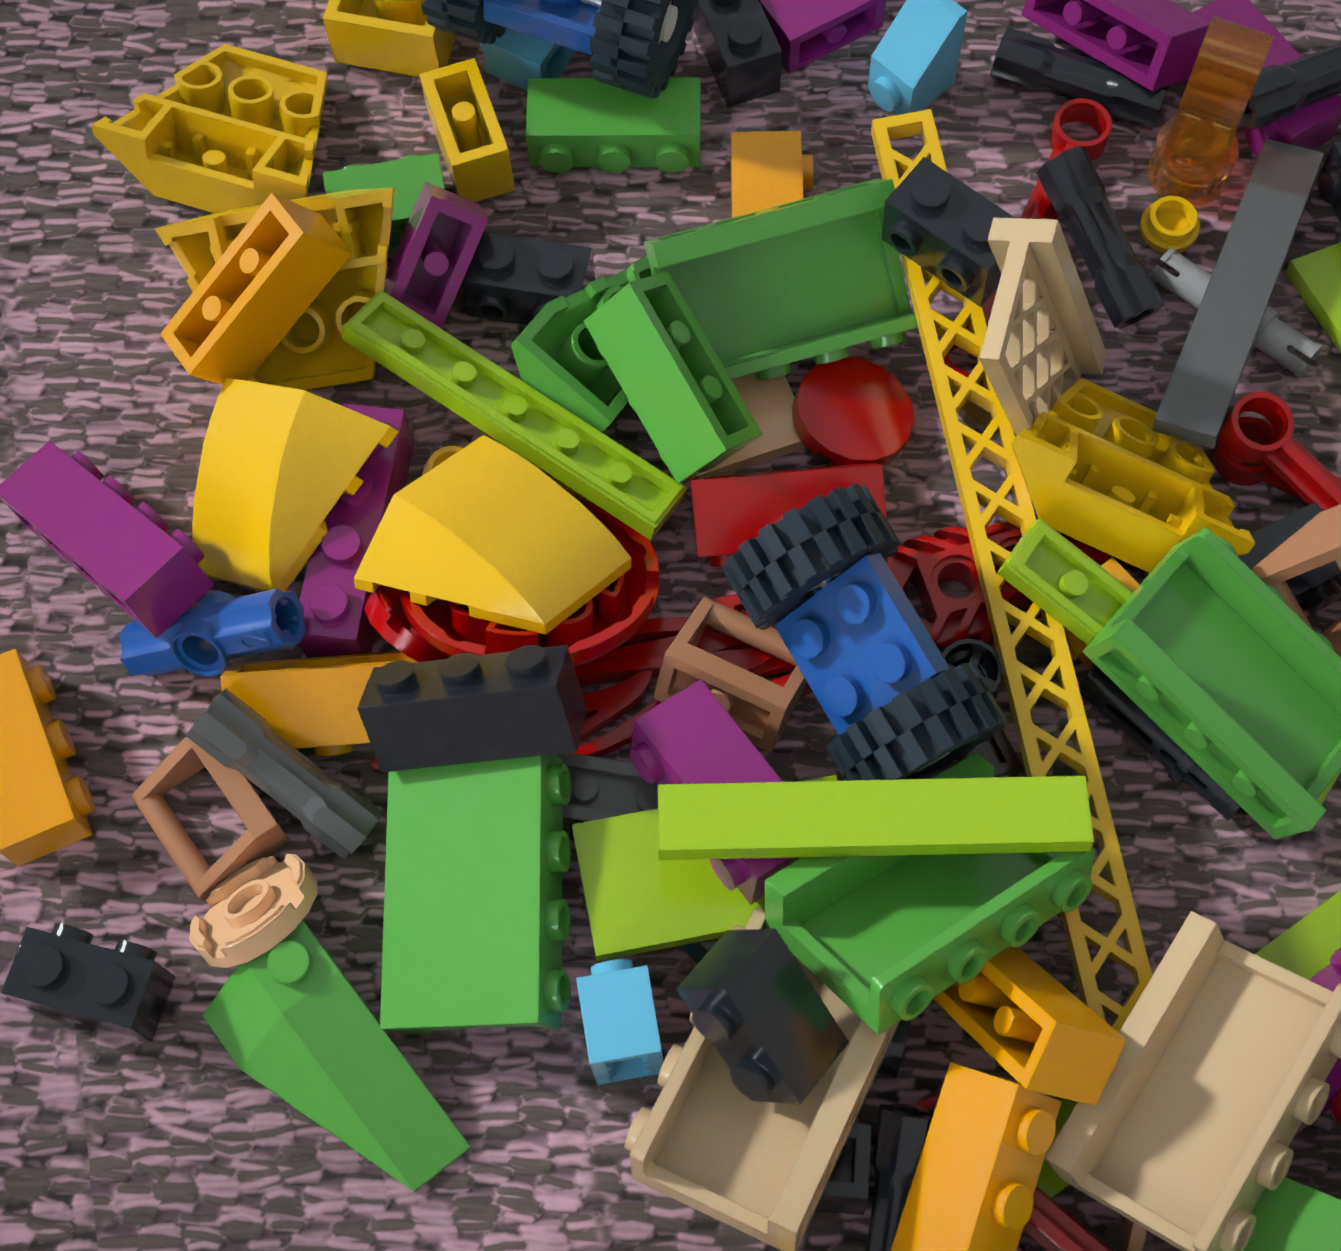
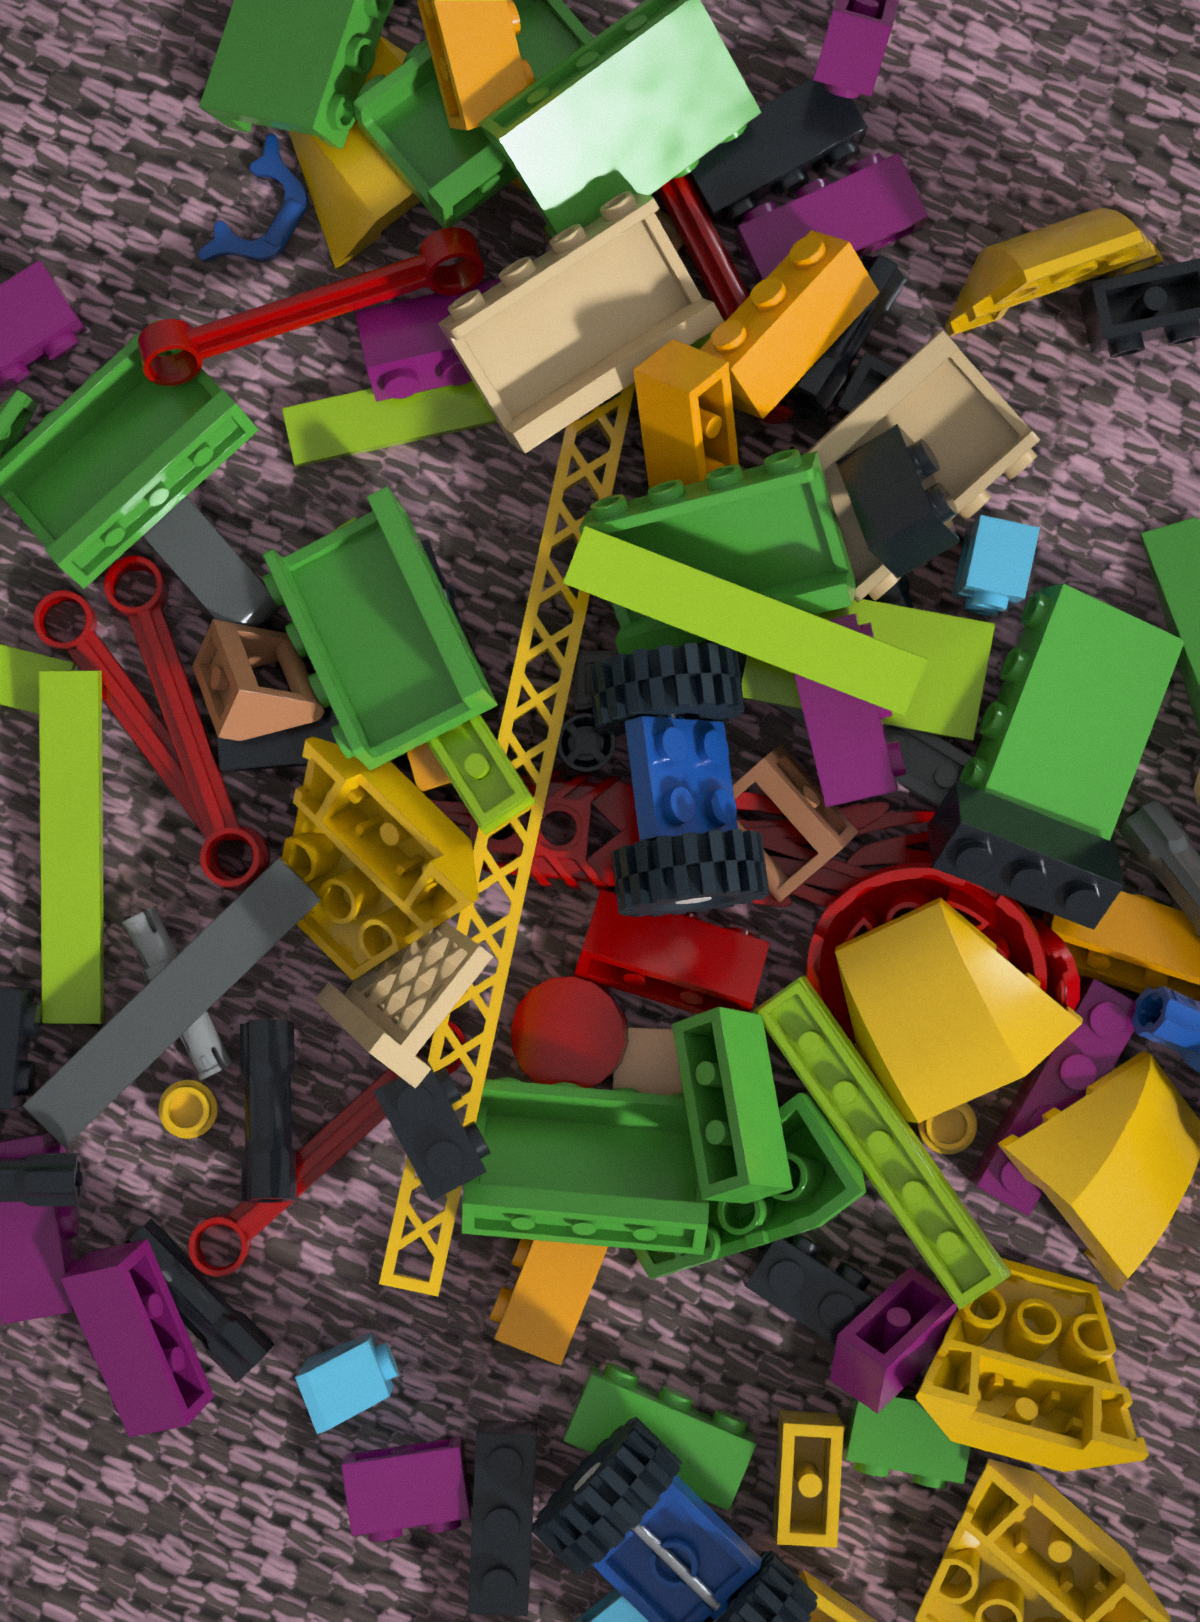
camera: 160 degrees left, 20 degrees up
light orange brick [160,193,352,385] -> none
clear orange beam [1147,16,1275,207] -> none

